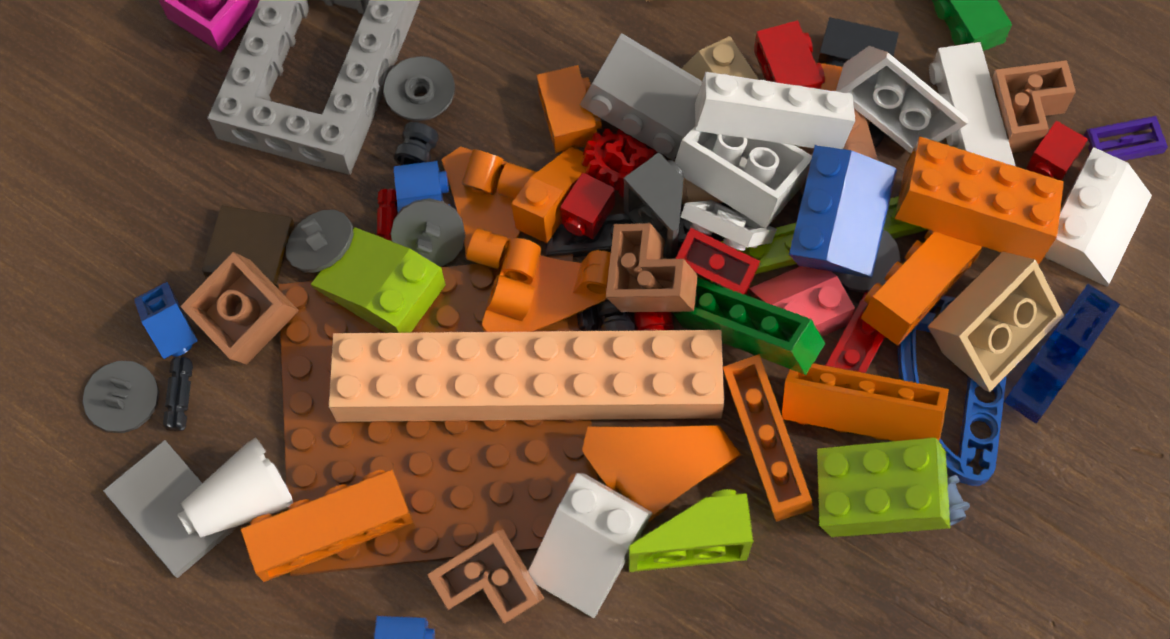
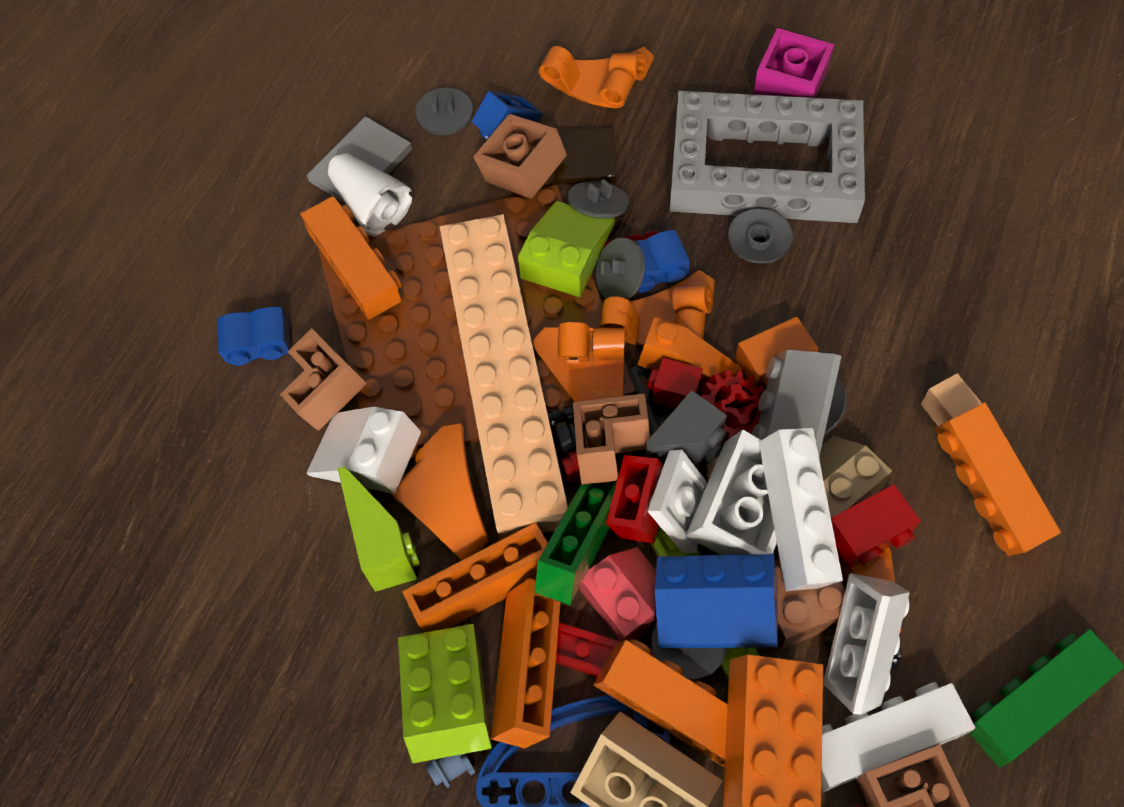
camera: 80 degrees right, 5 degrees down
black axle [163,357,193,431] -> none
black wheel [394,122,439,165] -> none
black brick [818,17,899,67] -> none
none -> orange panel [539,46,654,108]

